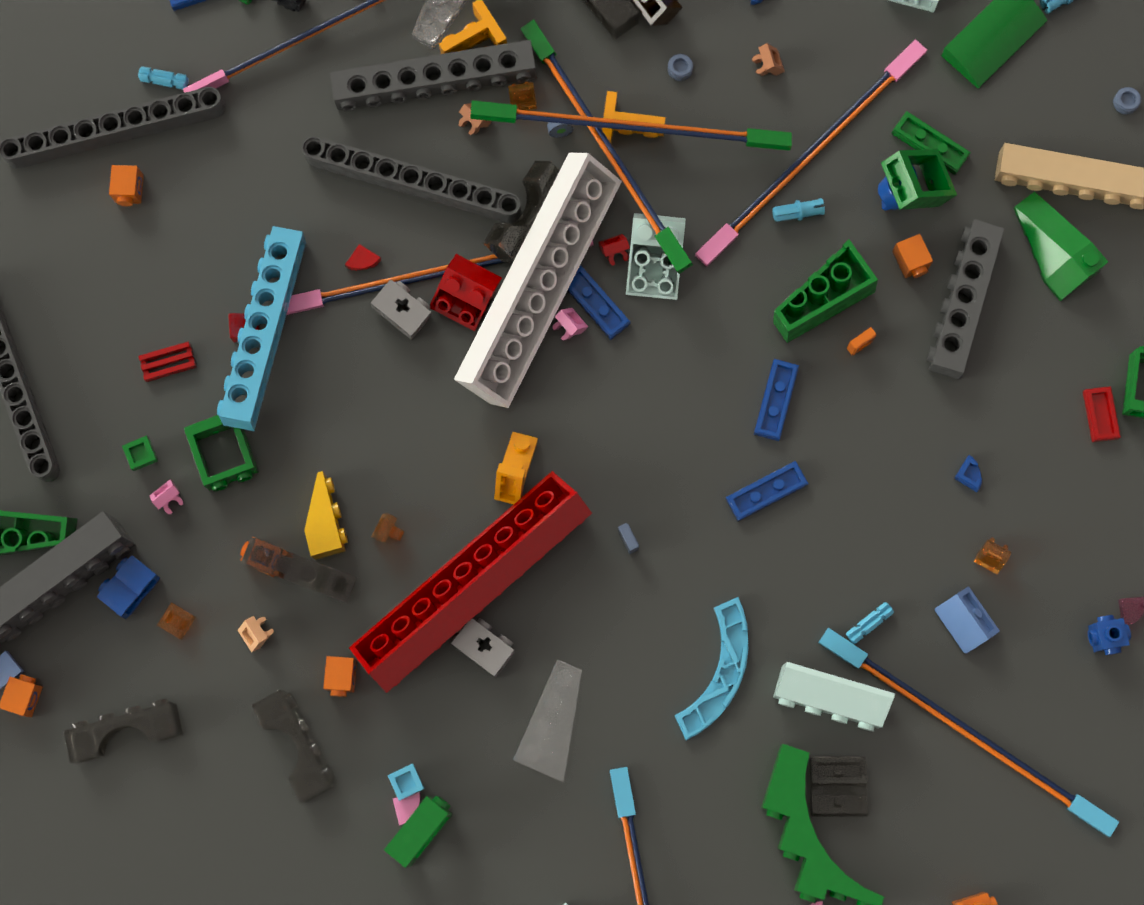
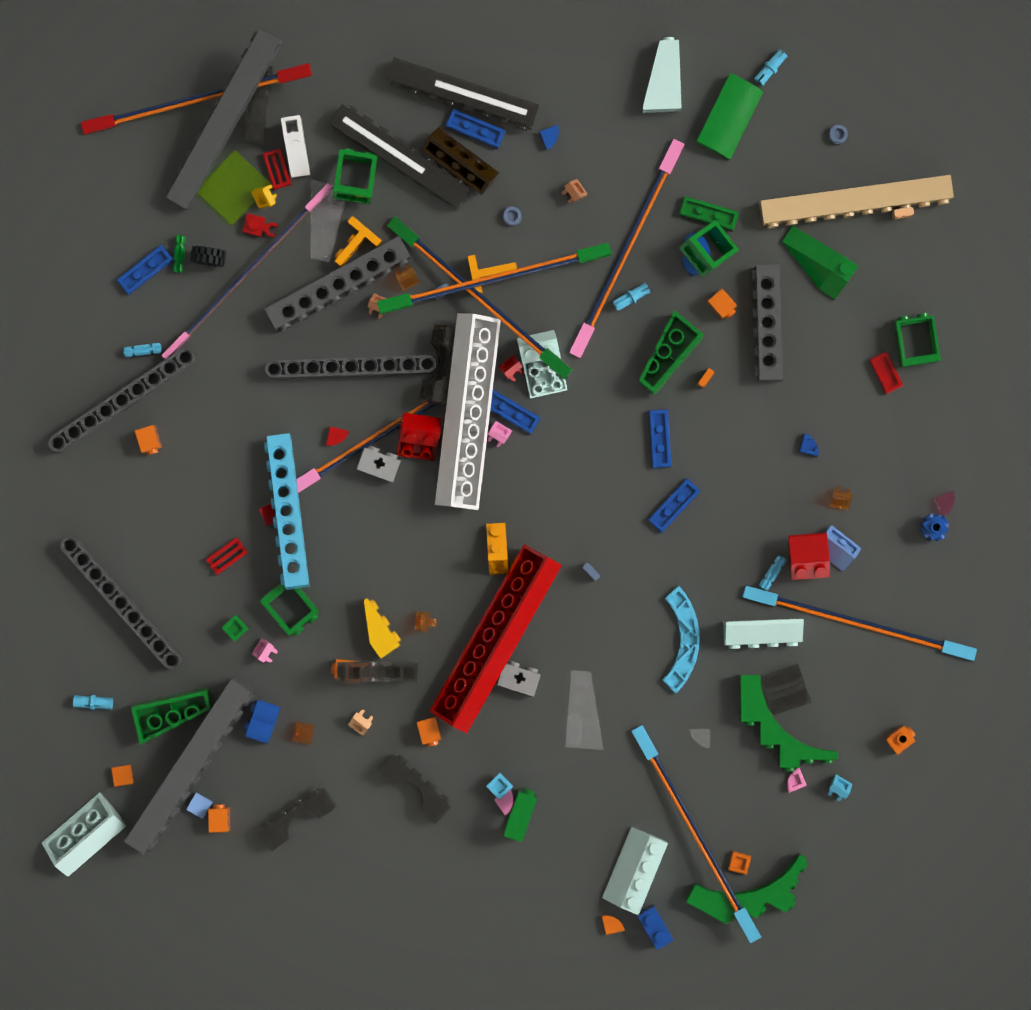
camera: 25 degrees left, 10 degrees up
none -> clear tile [691,729,710,748]
none -> red slope [788,533,830,580]

